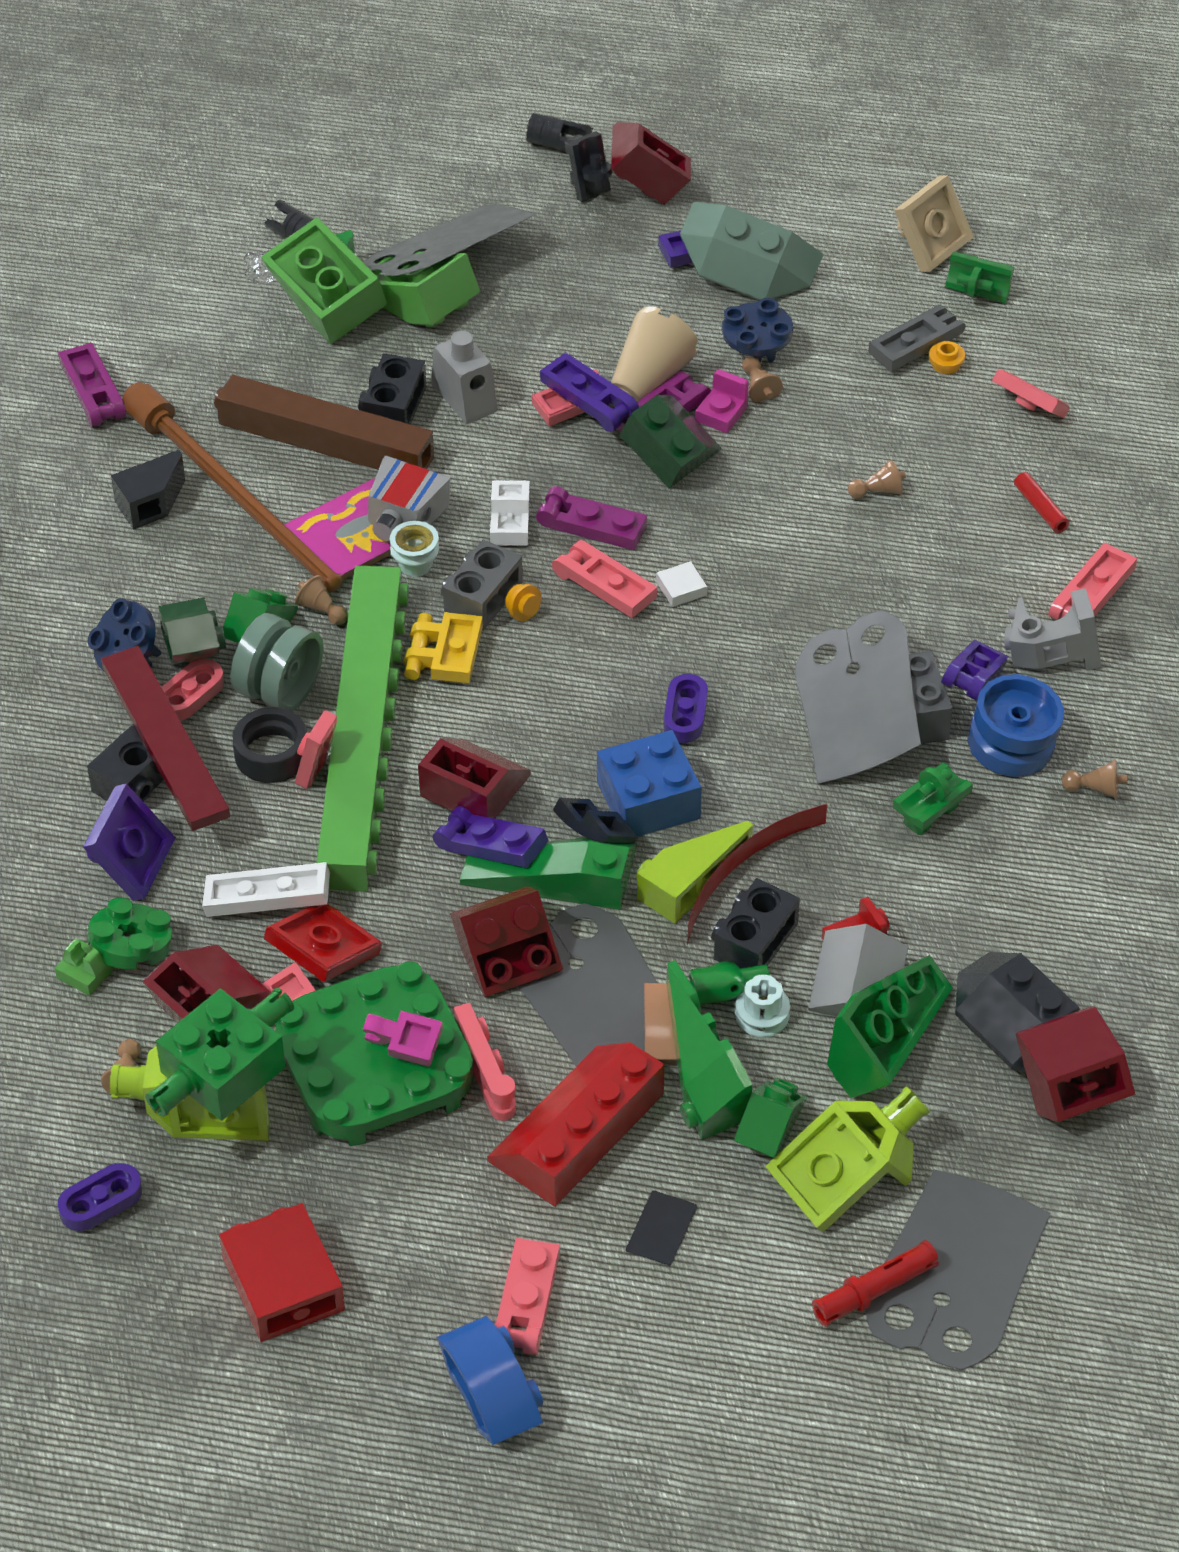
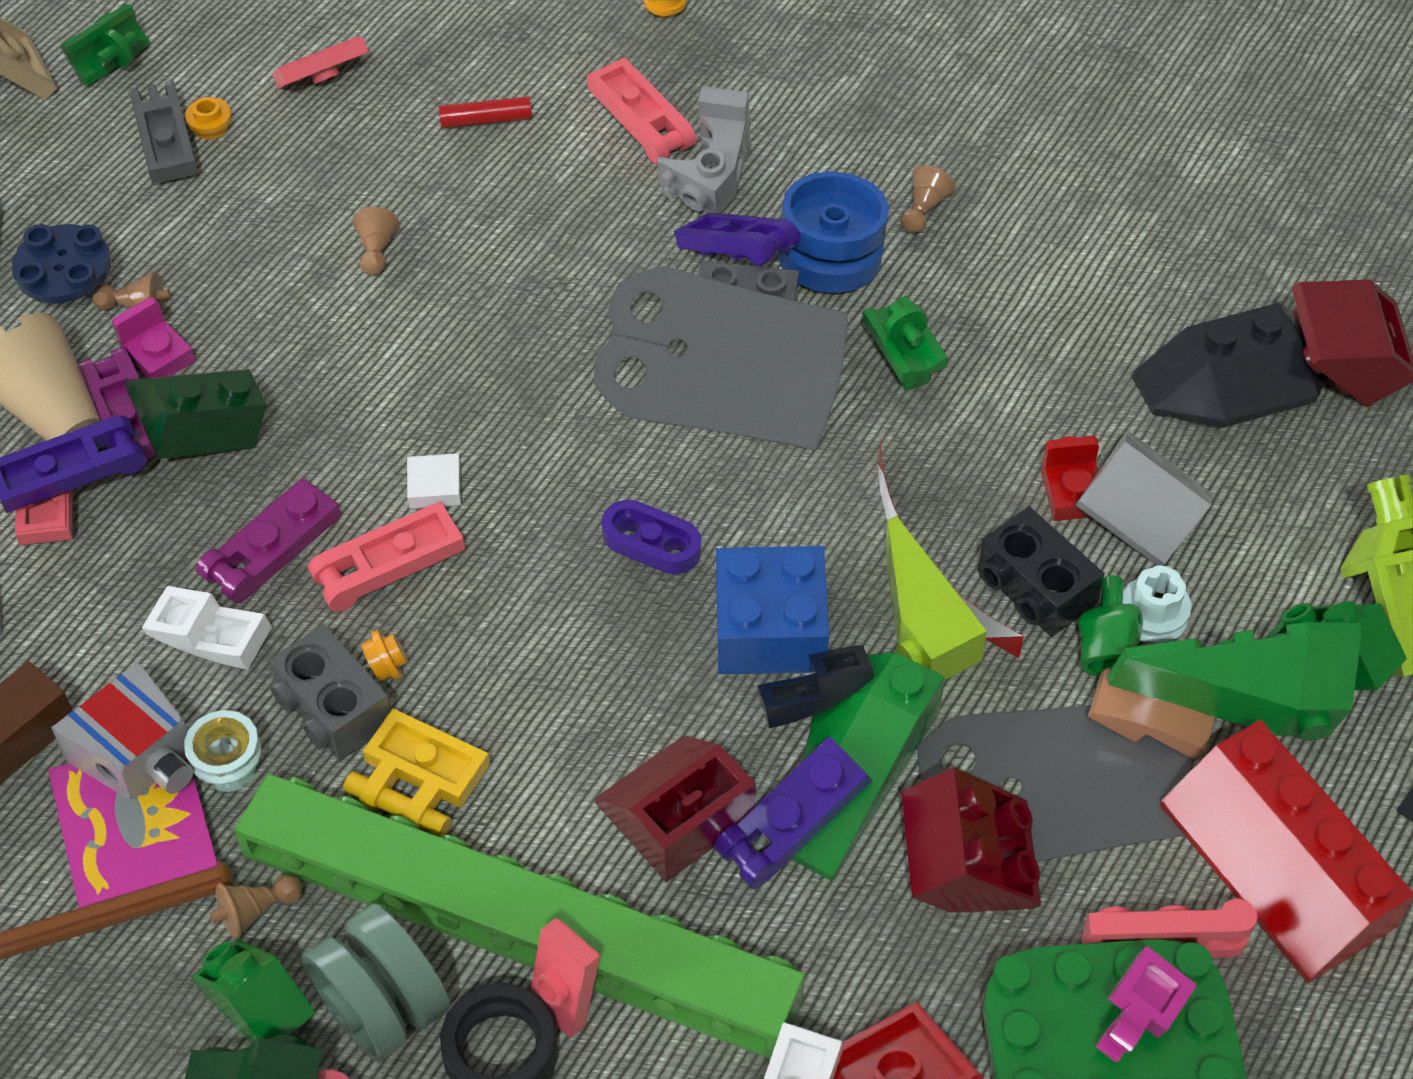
camera: 70 degrees left, 5 degrees up
green wedge [827,955,953,1099] -> none

